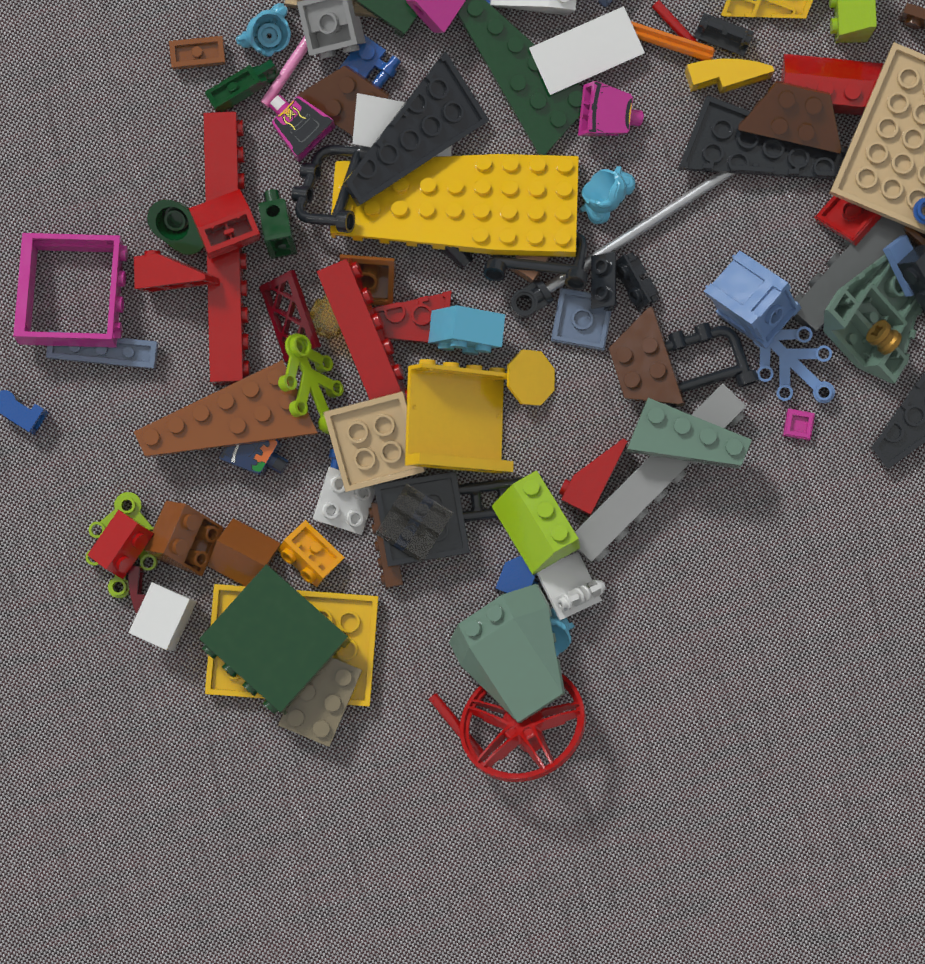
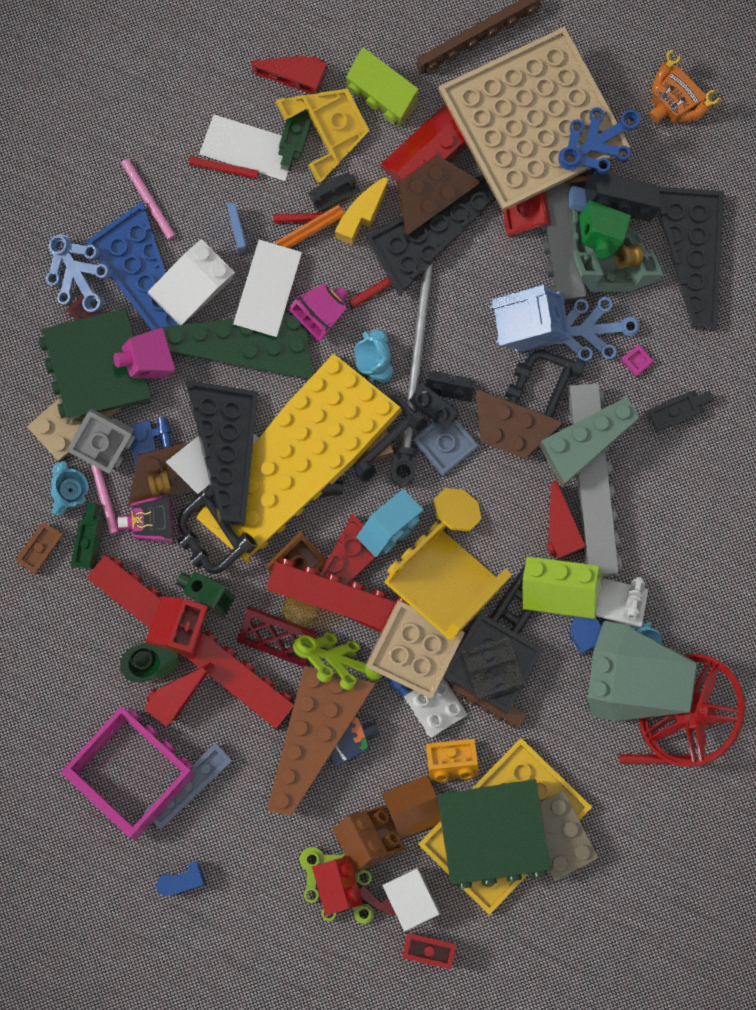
camera: 55 degrees left, 5 degrees down
none -> pearl gold wheel [148,470,172,498]
none -> red bar [348,277,392,309]
none -> red brick [402,932,457,970]
none -> green torso [579,200,631,259]
none -> black hinge [646,390,714,433]

